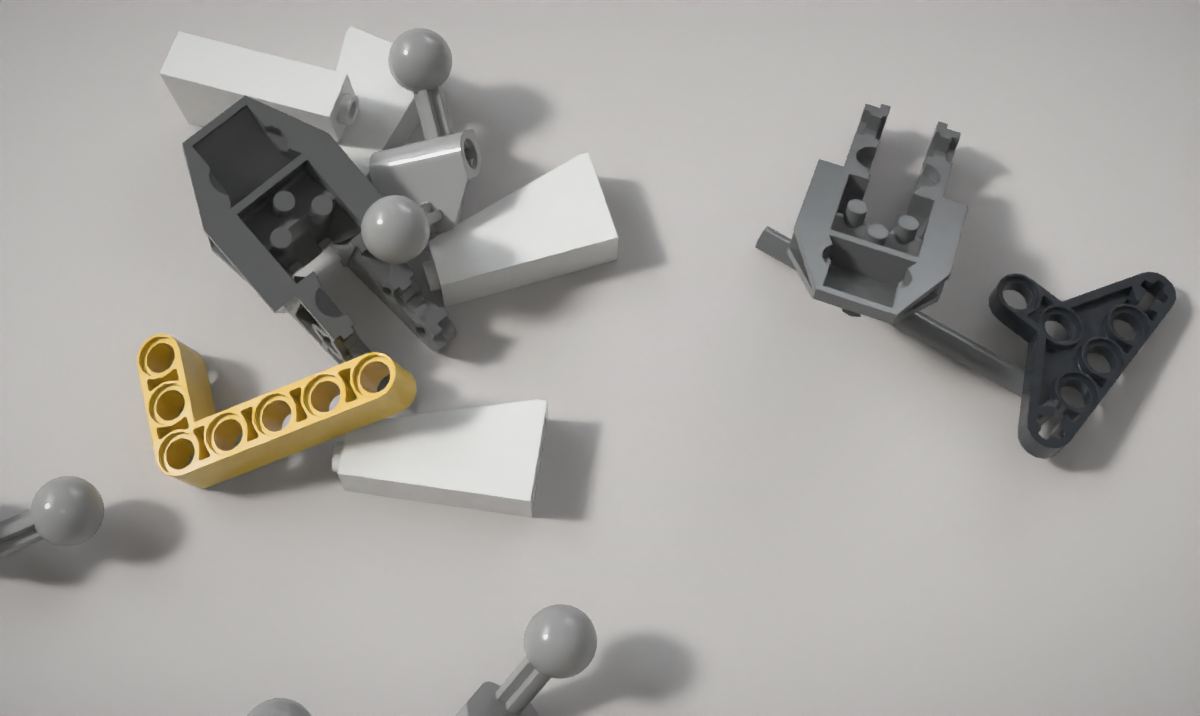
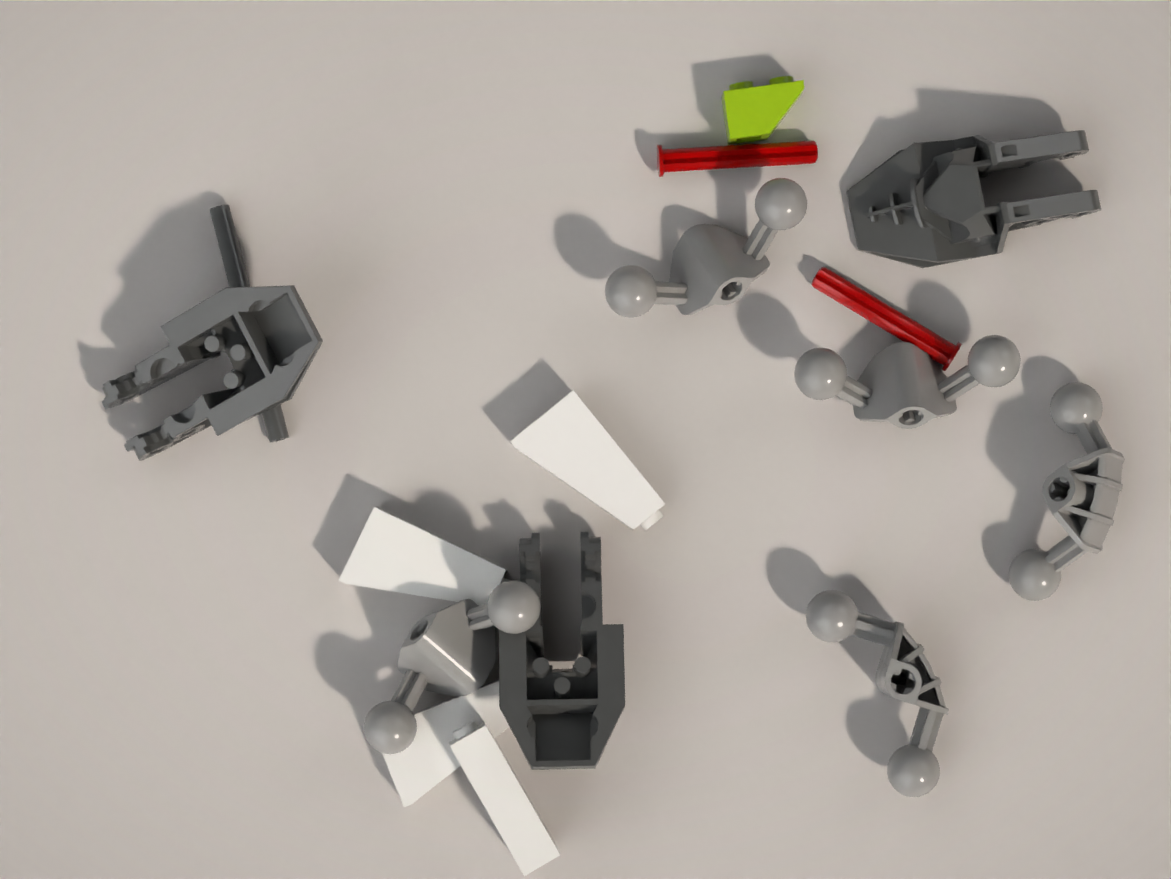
camera: 135 degrees left, 20 degrees up
yellow beam [137,334,417,488] -> none
black beam [989,272,1176,459] -> none

